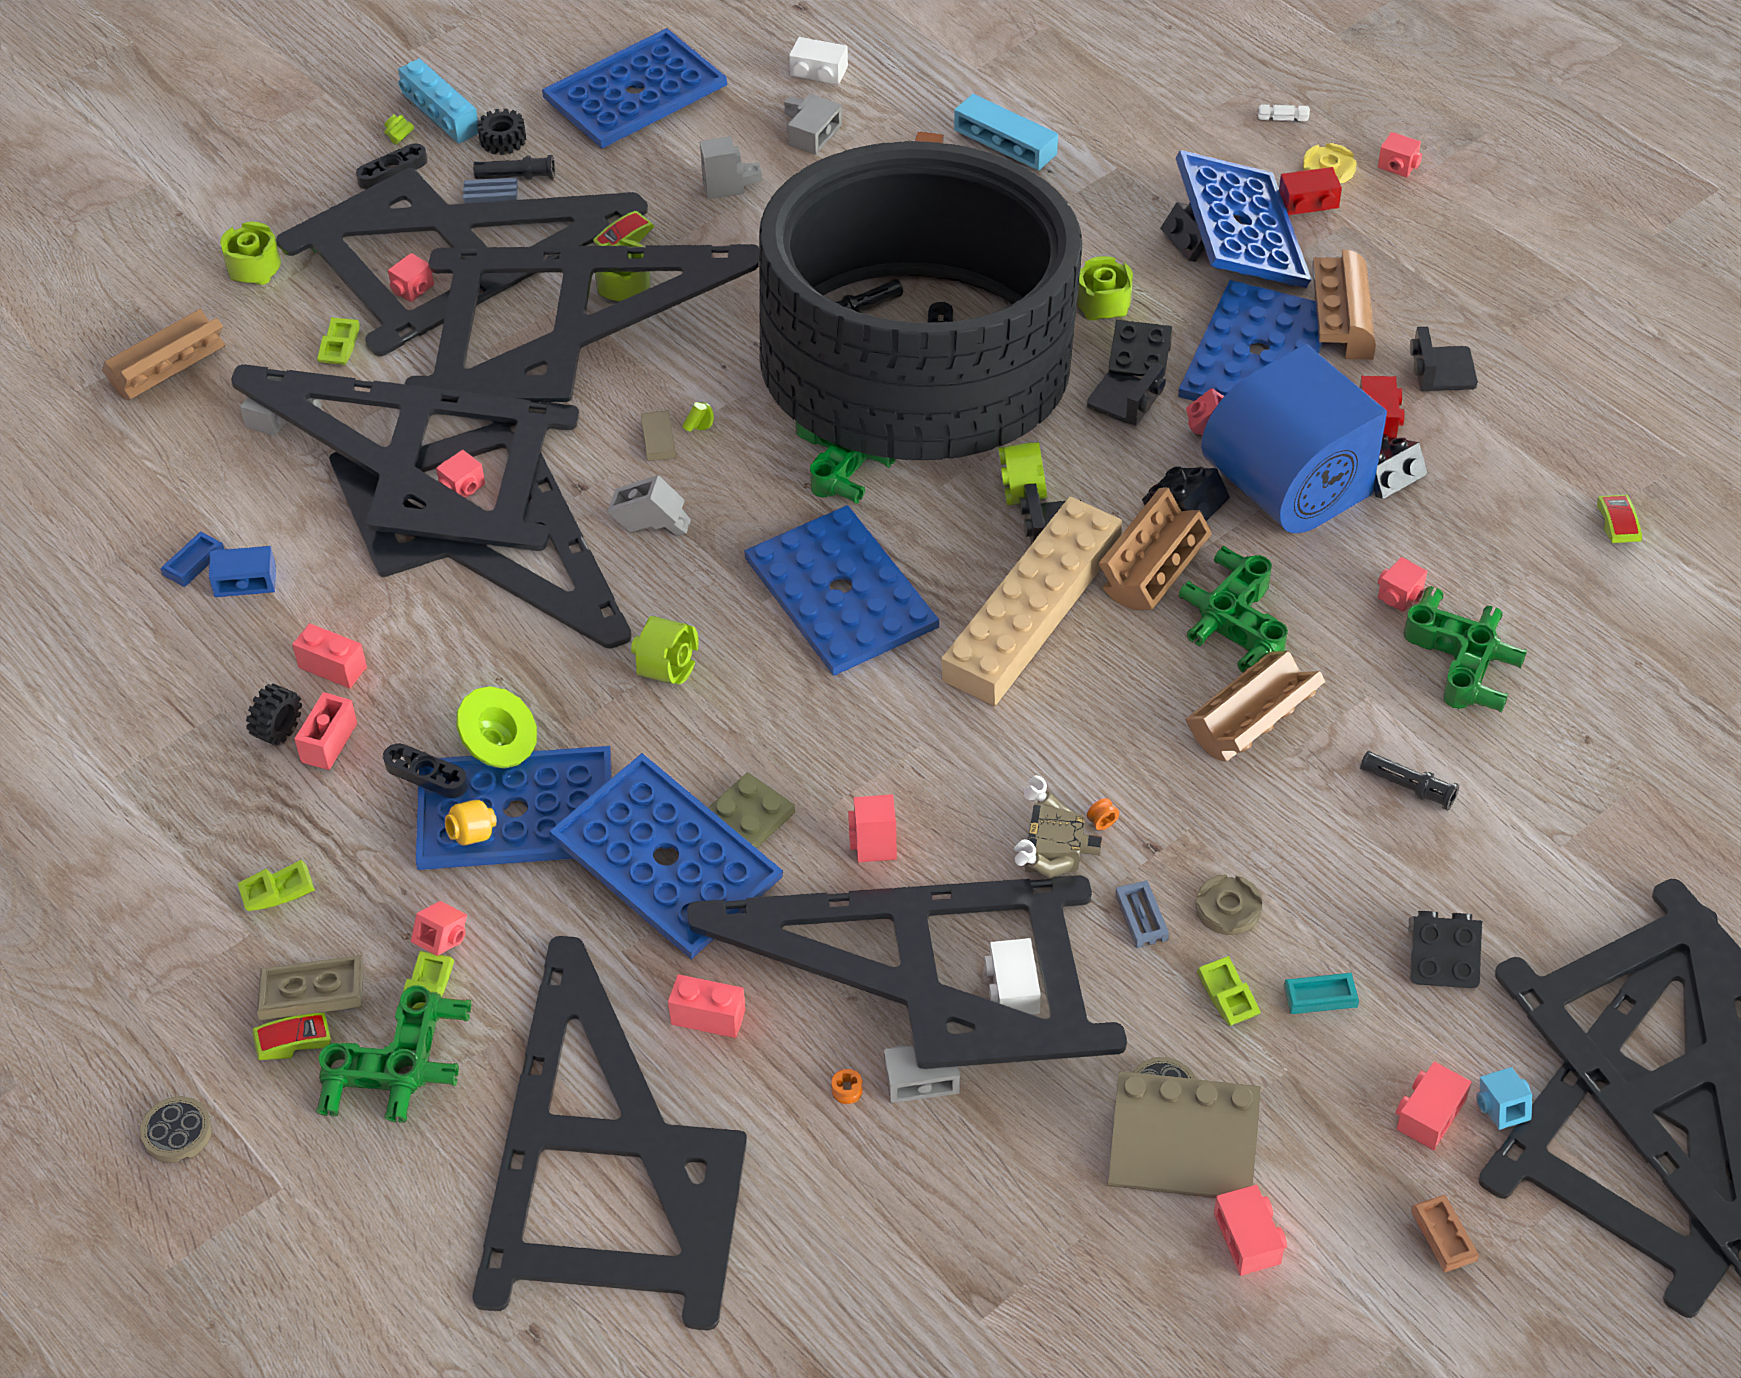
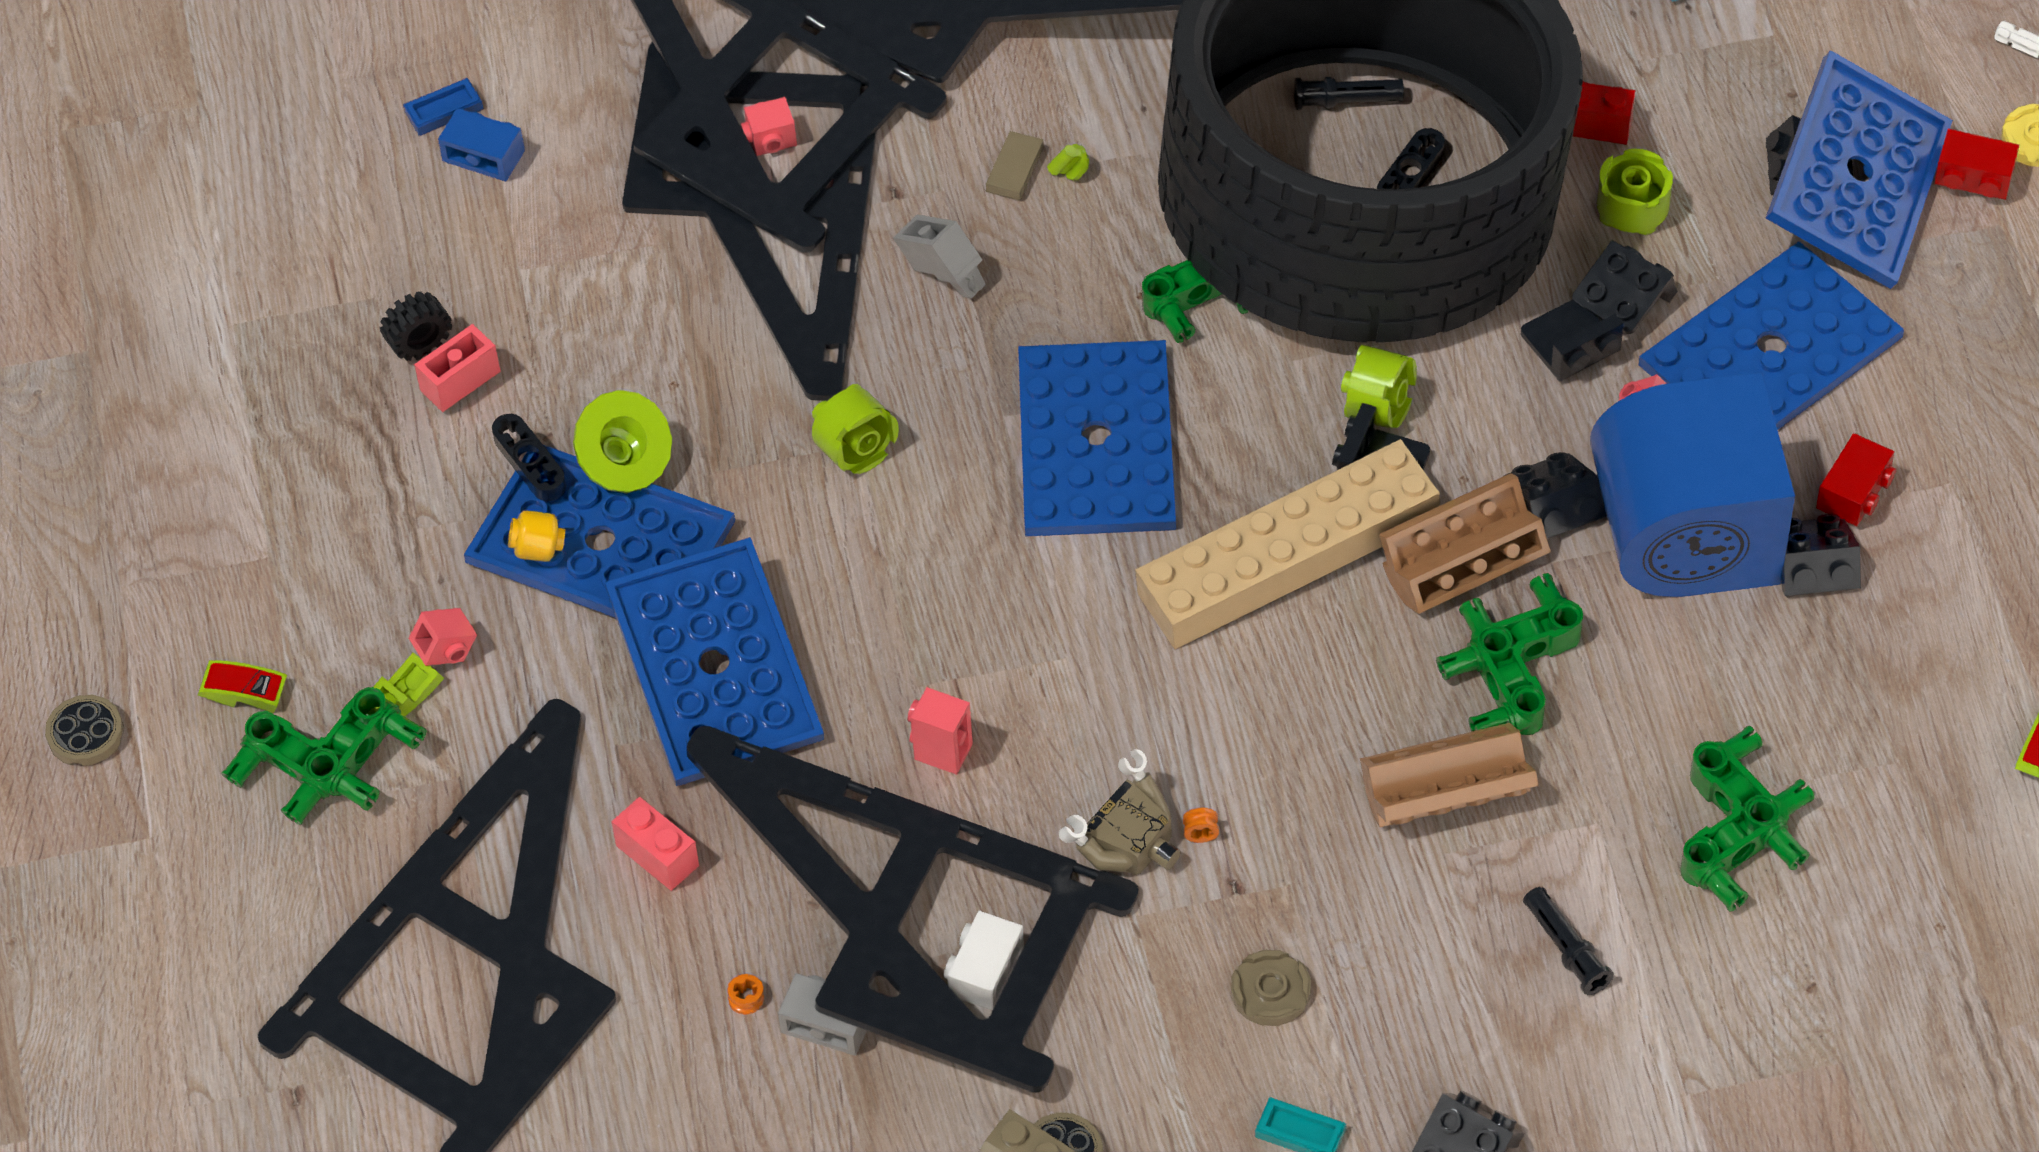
camera: 30 degrees right, 5 degrees up
lime slope [237,860,315,911] -> none
dark tan tile [257,955,363,1021] -> none
coral brick [292,623,367,688] -> none
olive plate [708,772,795,848] -> none
sand blue tile [1115,880,1169,948] -> none
lime slope [1196,956,1261,1027] -> none
medium nougat brick [1312,249,1376,359] -> none
coral brick [1378,557,1427,612] -> none
black bracket [1410,326,1478,391] -> none

